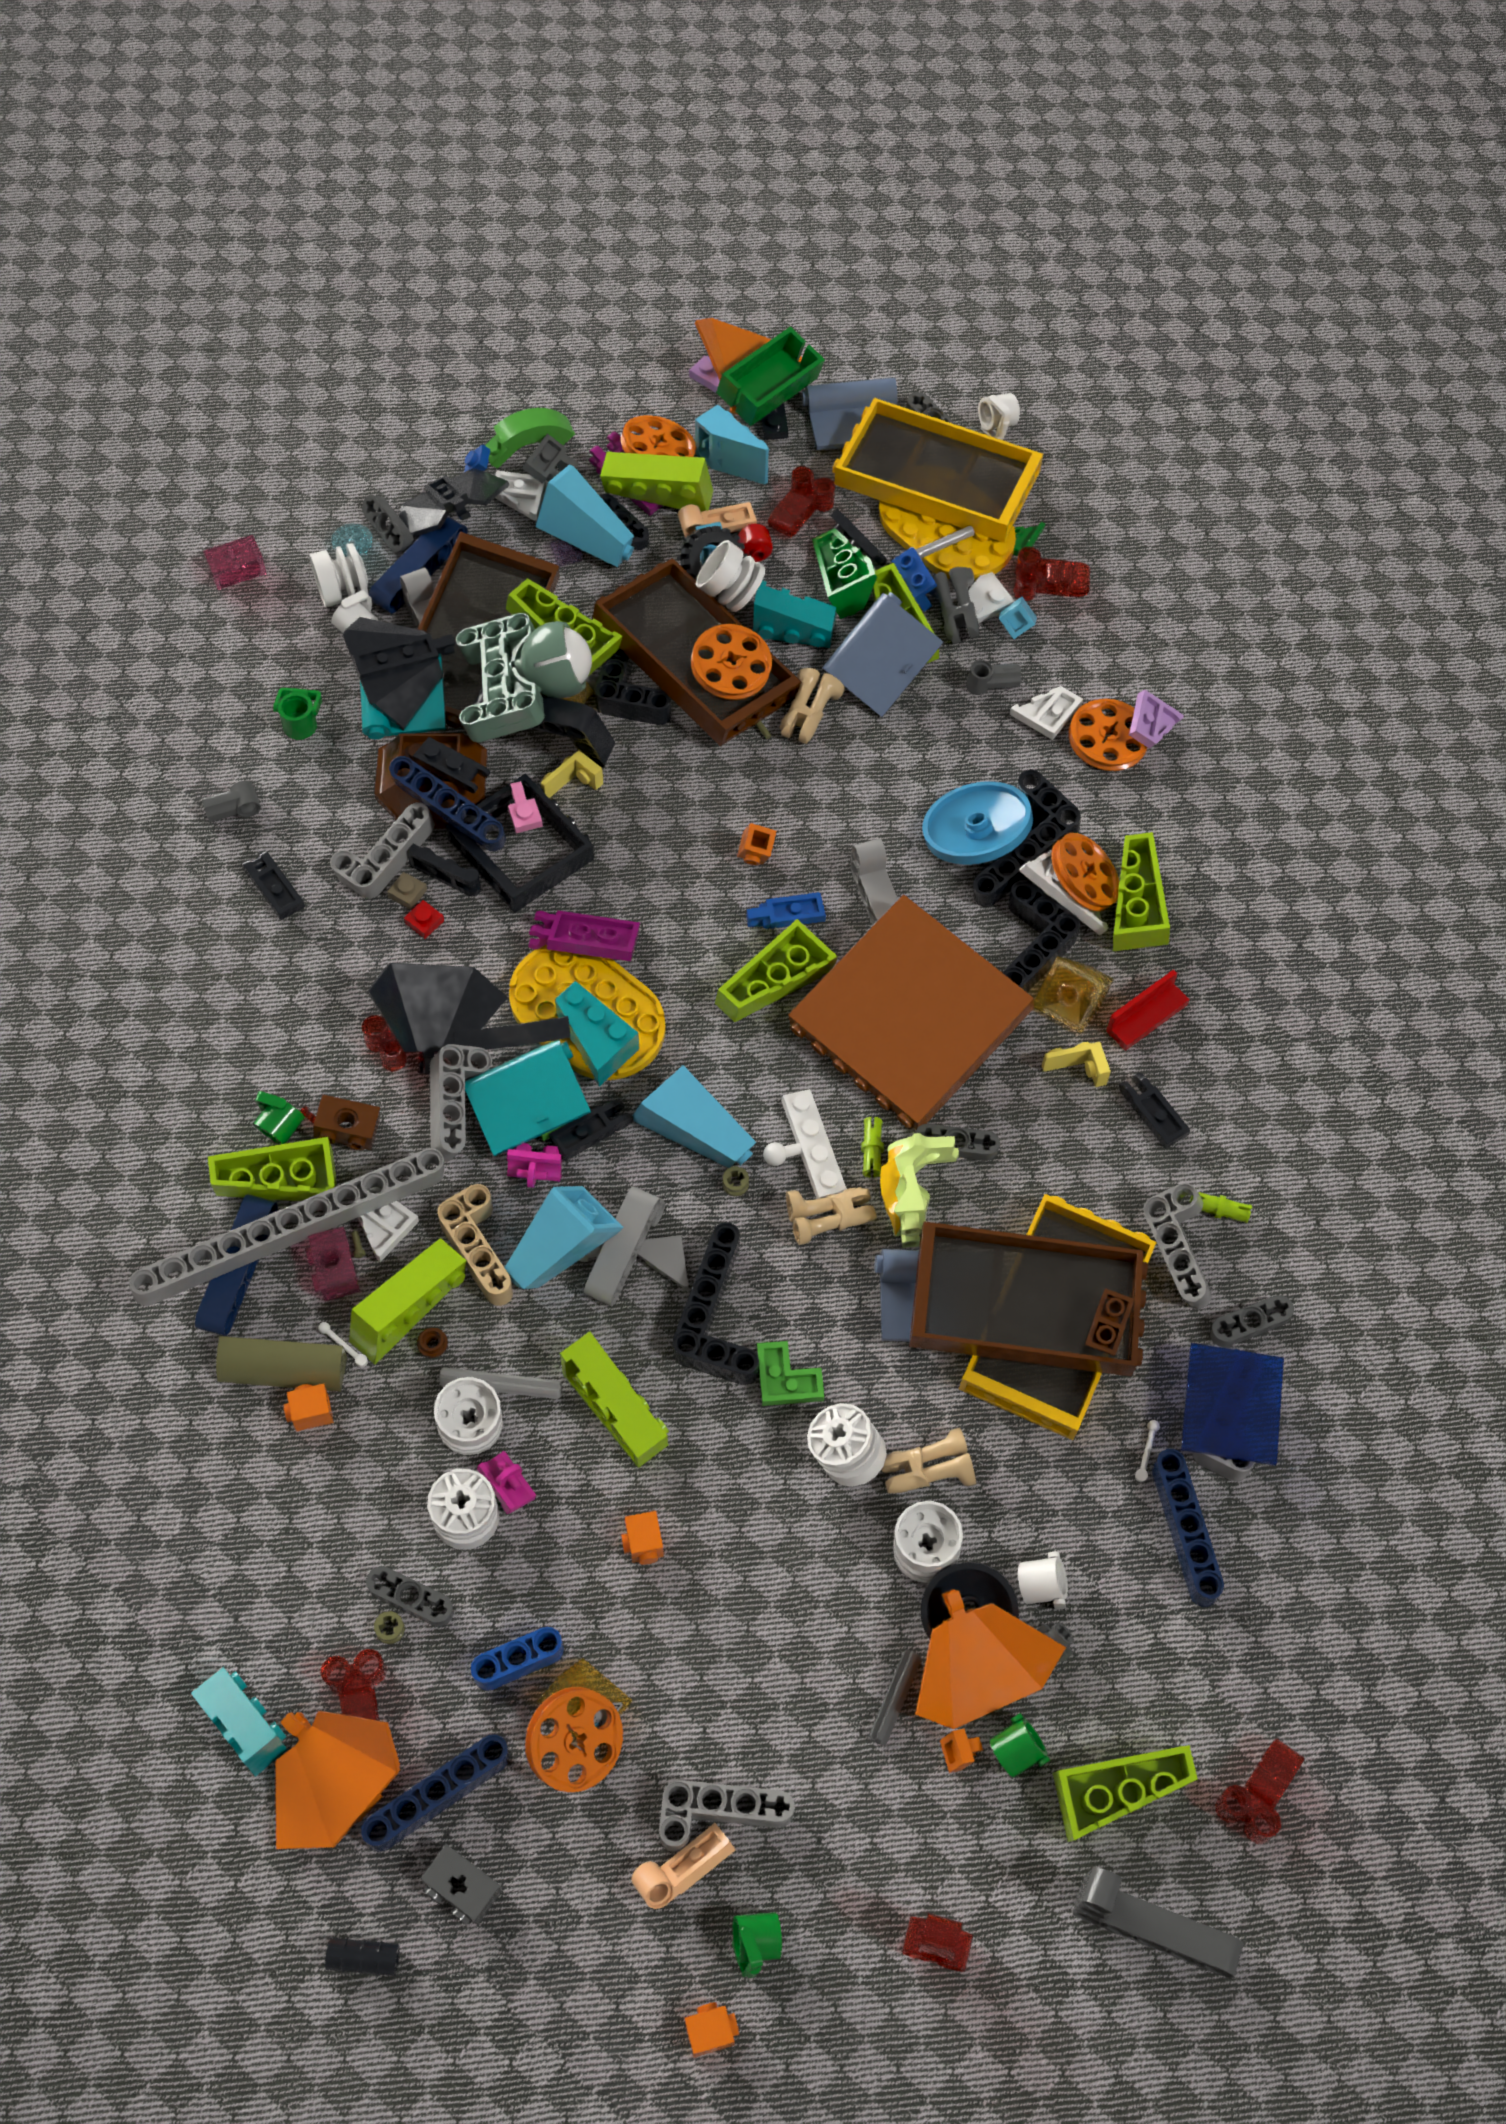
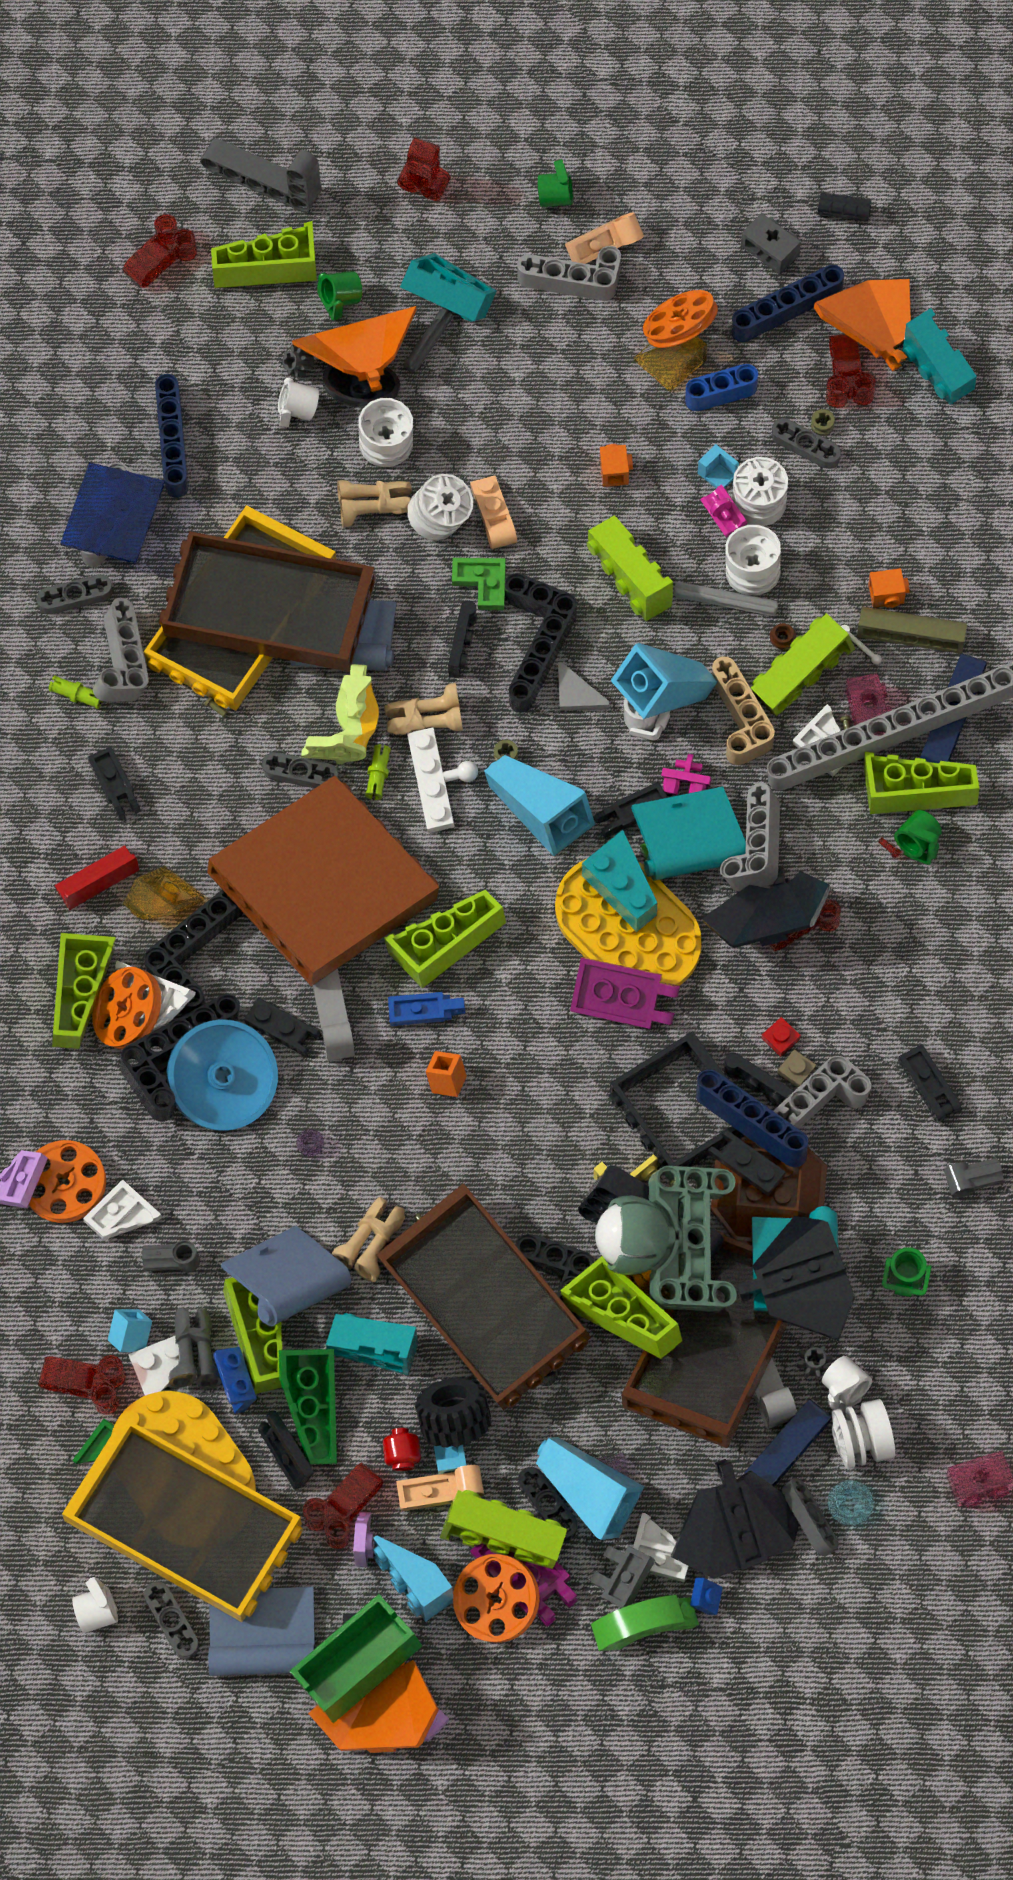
camera: 170 degrees left, 5 degrees up
reddish brown brick [313,1094,380,1151] -> none
black sticker [453,1016,570,1050] -> none
bright pink plate [508,781,543,834] -> none
light grey beam [584,1186,666,1306] -> none
orange brick [684,2002,739,2058] -> none
orange wedge [691,624,772,700] -> none
white wheel [696,540,765,612] -> none
light grey bar [916,525,975,558] -> none
orange tile [939,1728,983,1773] -> none
light yellow bracket [1042,1042,1111,1087] -> none
reddish brown slope [1085,1288,1135,1356] -> none
white hinge [1135,1420,1160,1482] -> none
none -> black hinge [244,997,322,1057]
none -> clear purple plate [296,1129,324,1157]
none -> lavender wing [353,1512,374,1567]
none -> teal wedge [400,253,497,322]
none -> black plate [448,600,477,678]
none -> light nougat plate [470,476,517,549]
none -> medium azure panel [698,444,739,488]

